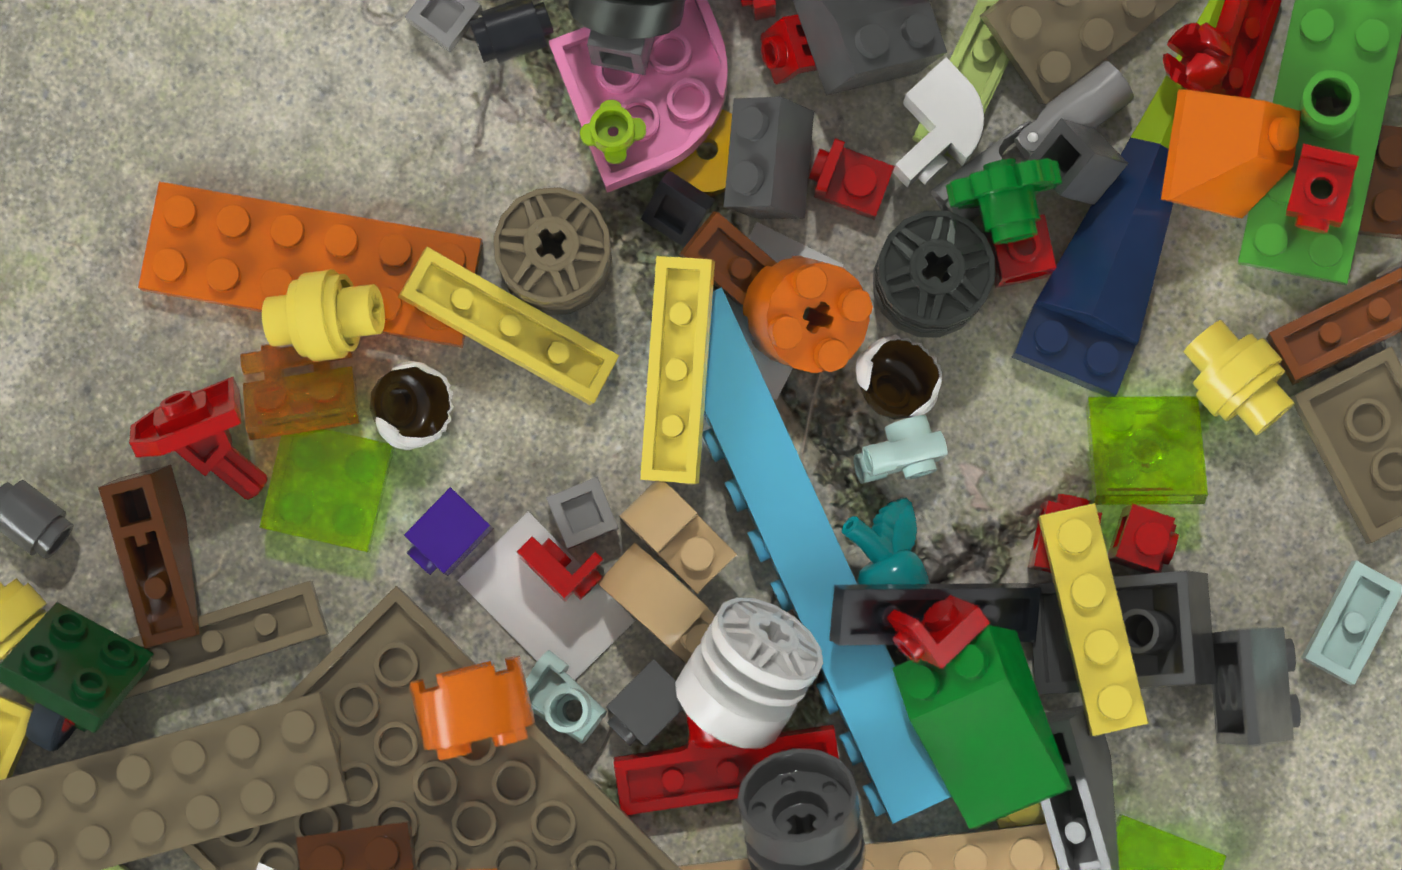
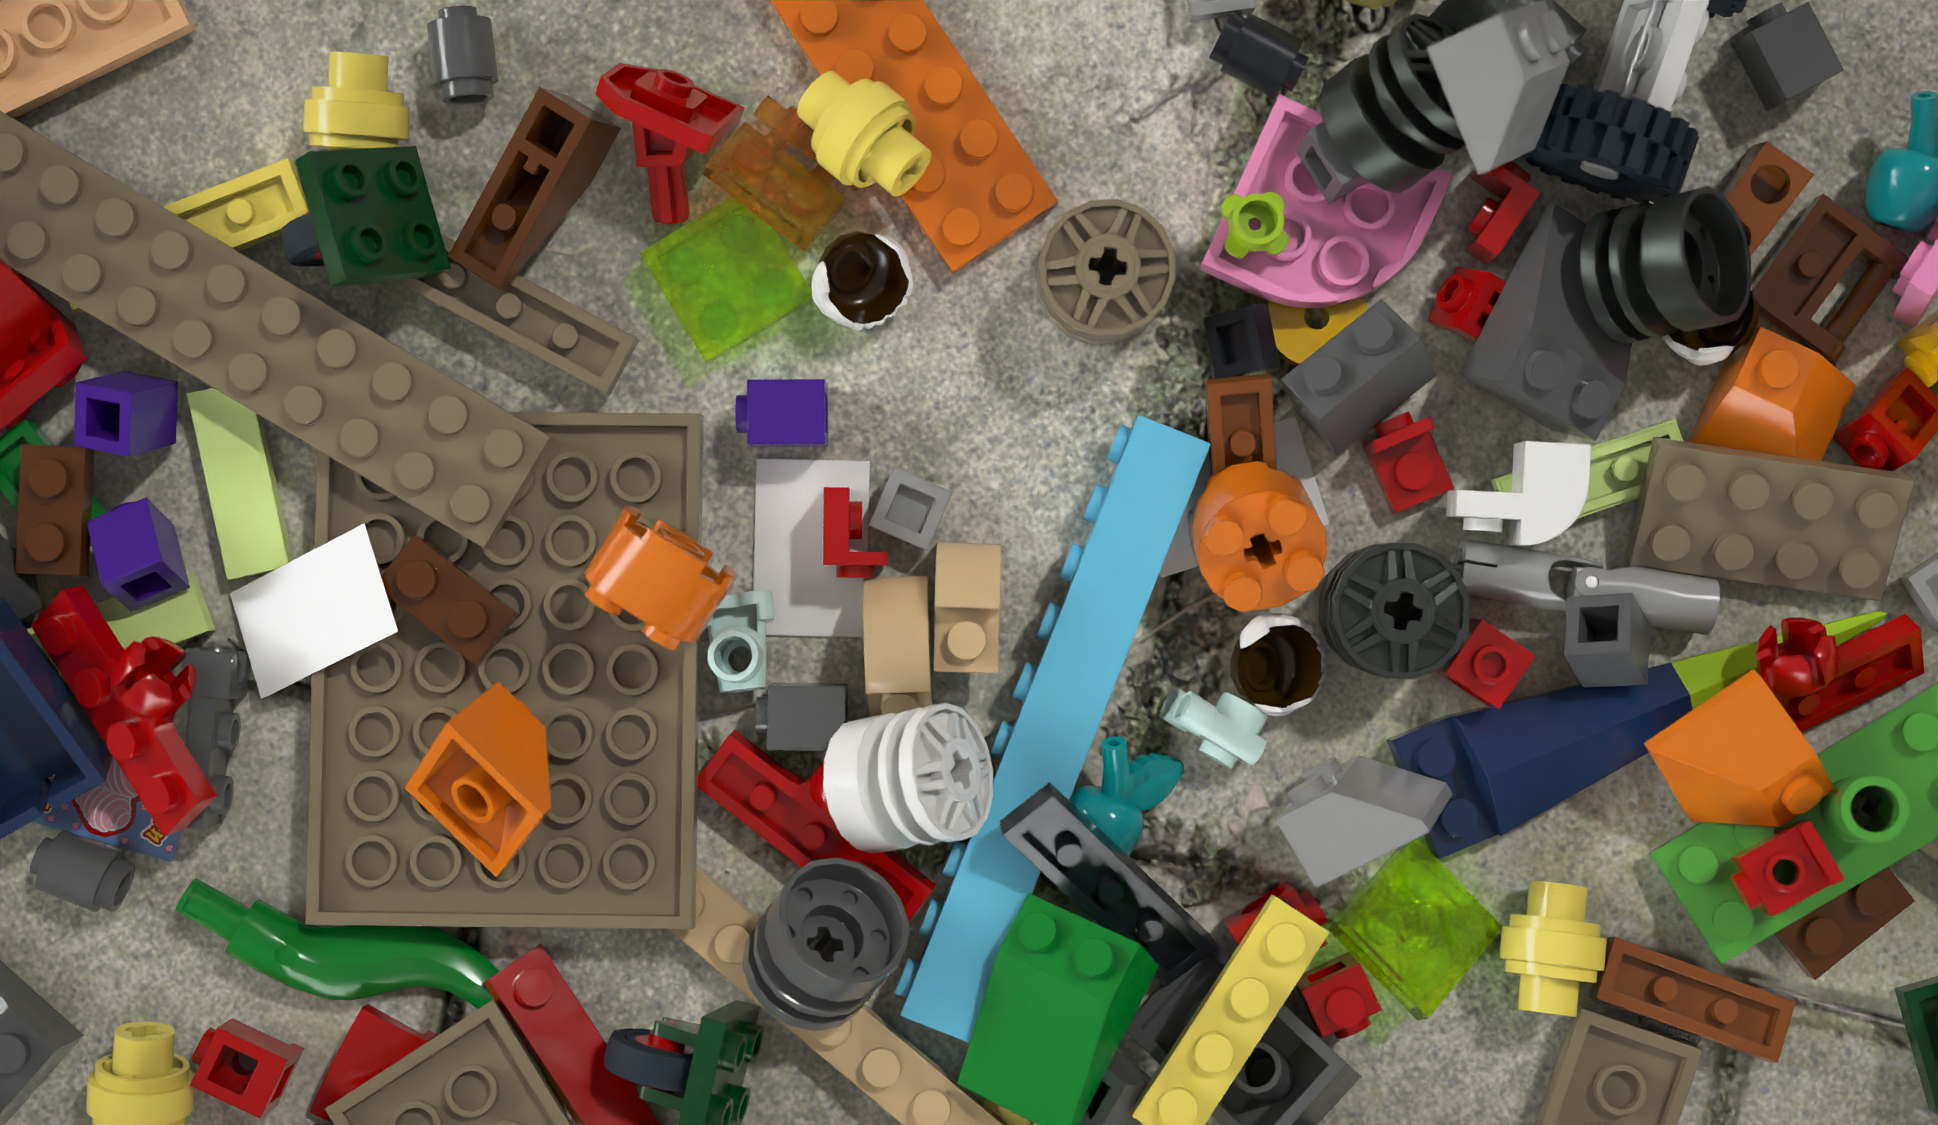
camera: 50 degrees right, 5 degrees up
light yellow plate [398,247,619,405] -> none
light yellow plate [640,256,715,484] -> none
red bracket [886,594,990,669] -> none
green plant [946,158,1062,244] -> none
none -> light grey slope [1276,755,1453,888]

